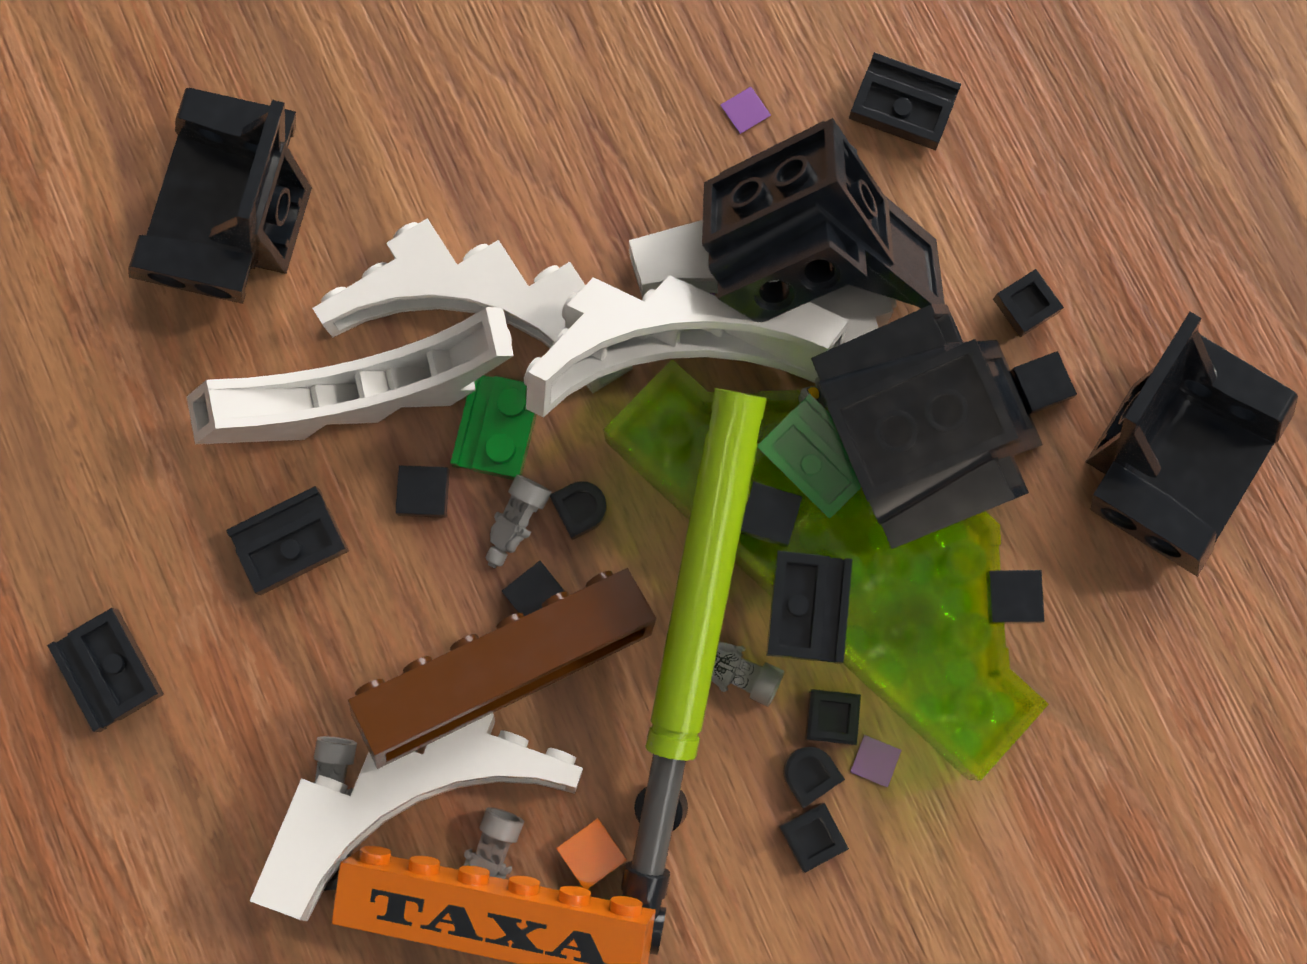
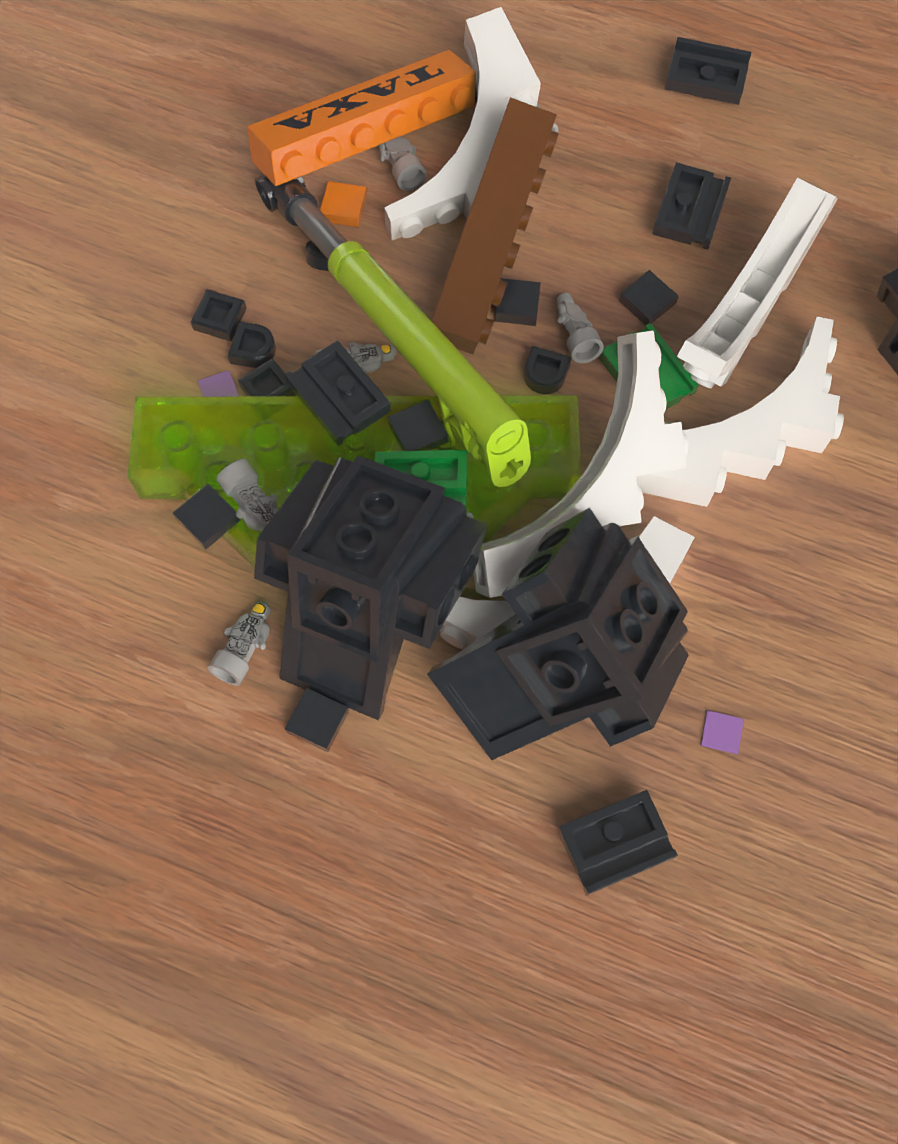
camera: 135 degrees right, 10 degrees down
black plate [993,269,1064,337] -> none
black piece [1086,311,1298,577] -> none
none -> light grey piece [207,601,271,686]
none -> light grey piece [216,459,278,532]

